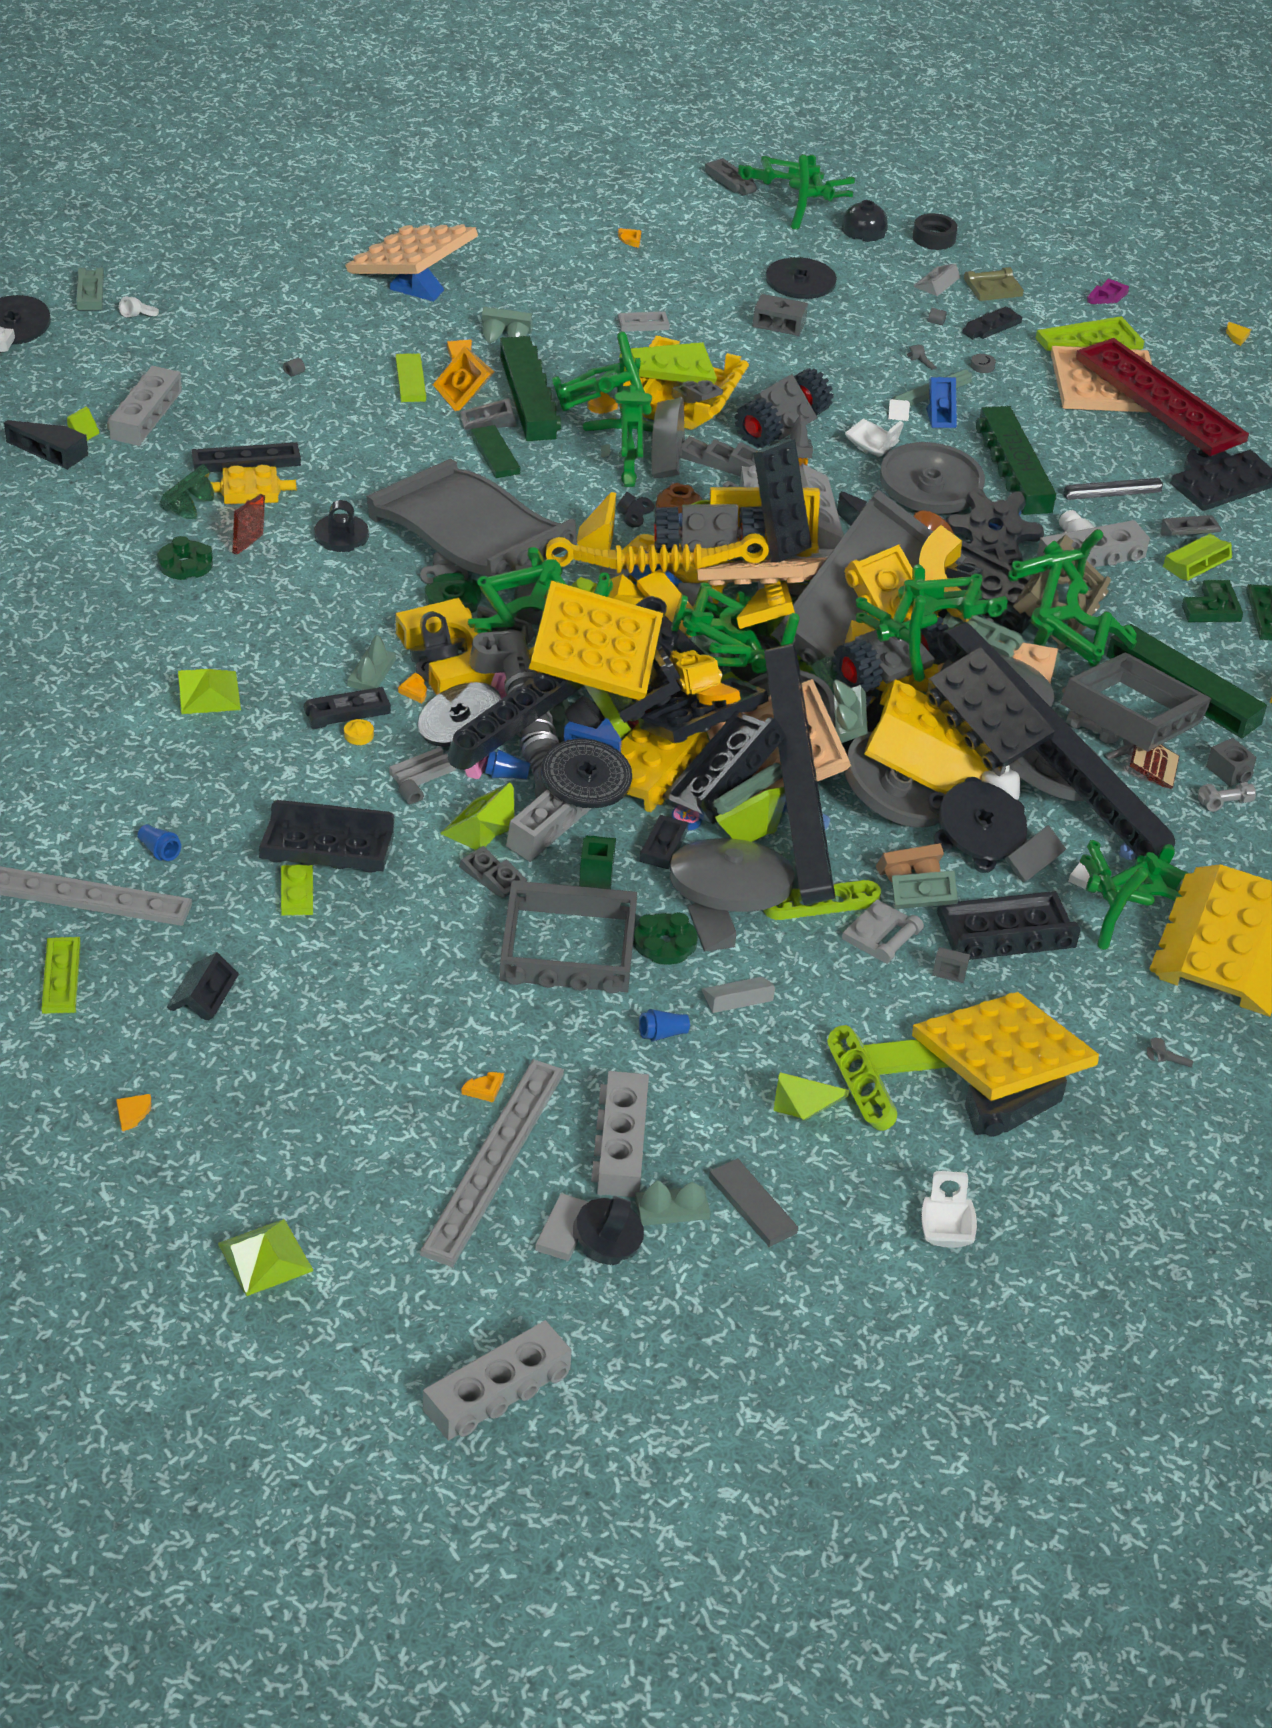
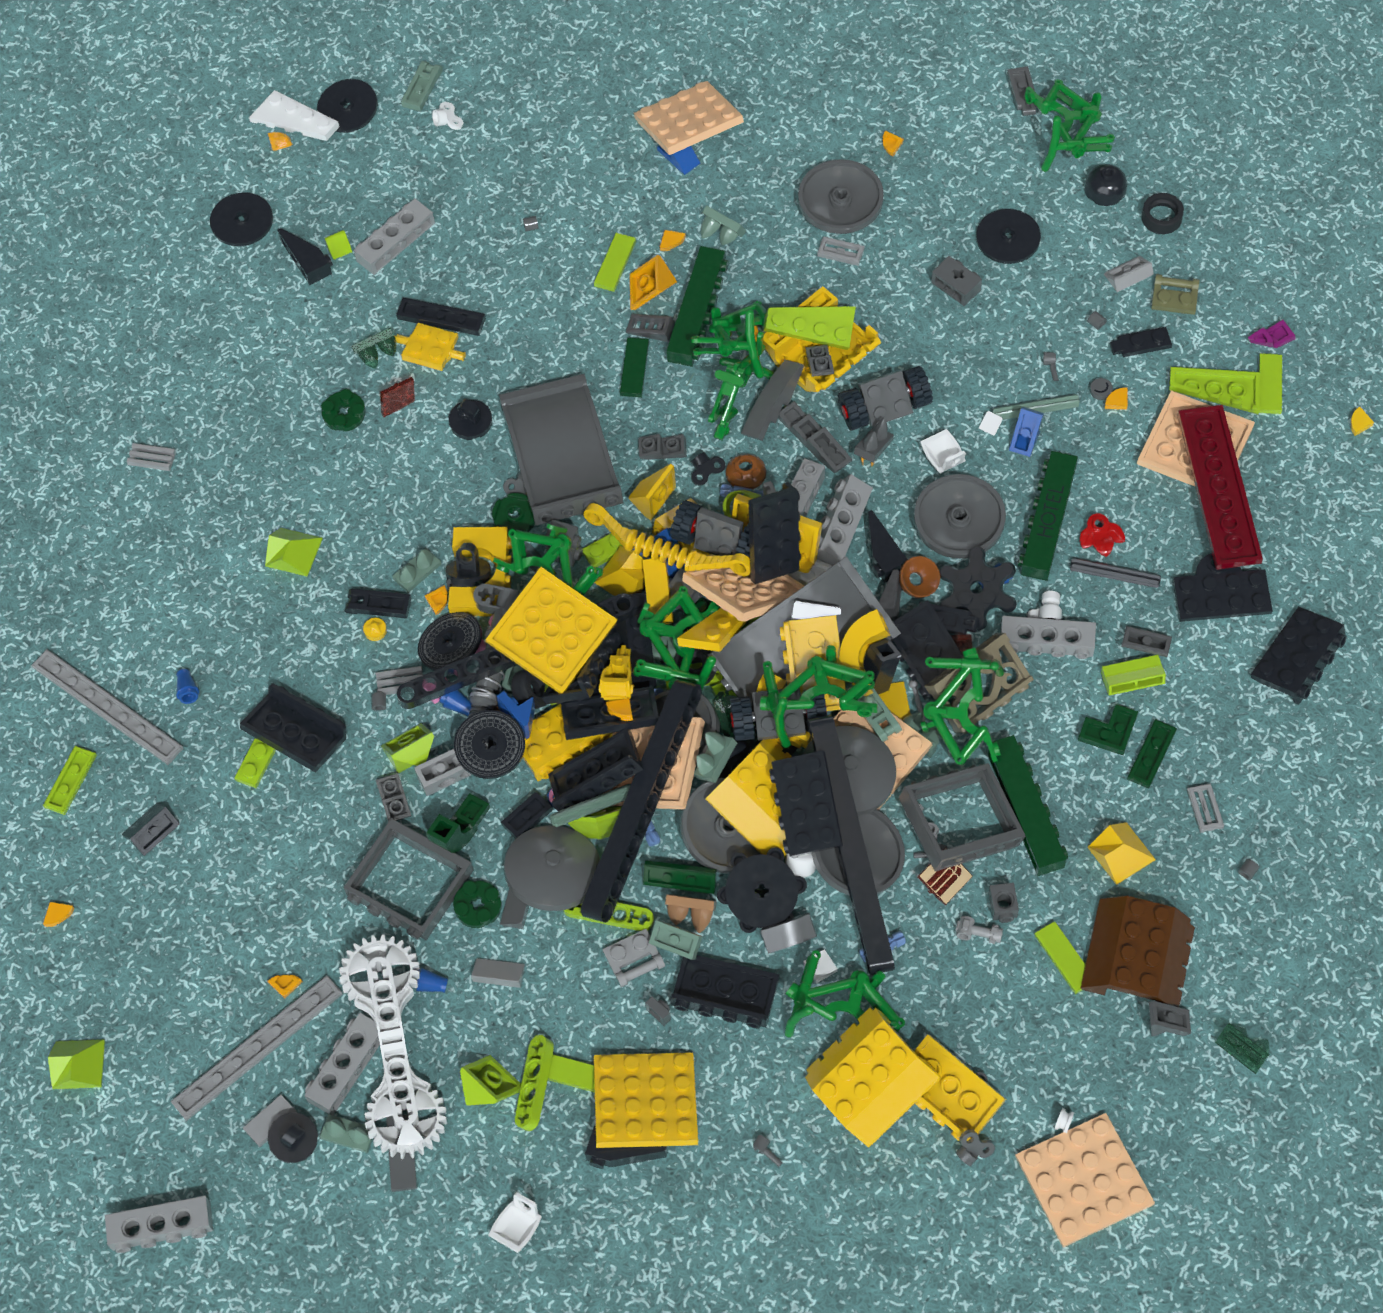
camera: 35 degrees right, 20 degrees up
none -> white beam [339,935,447,1159]
none -> dark grey slope [639,434,687,460]
none -> dark green tile [643,860,717,894]
none -> slope [791,600,841,620]
none -> dark grey dish [798,159,884,234]
none -> red plate [1079,513,1125,557]
none -> light orange tile [1105,387,1128,410]
none -> lime tile [1259,353,1282,414]

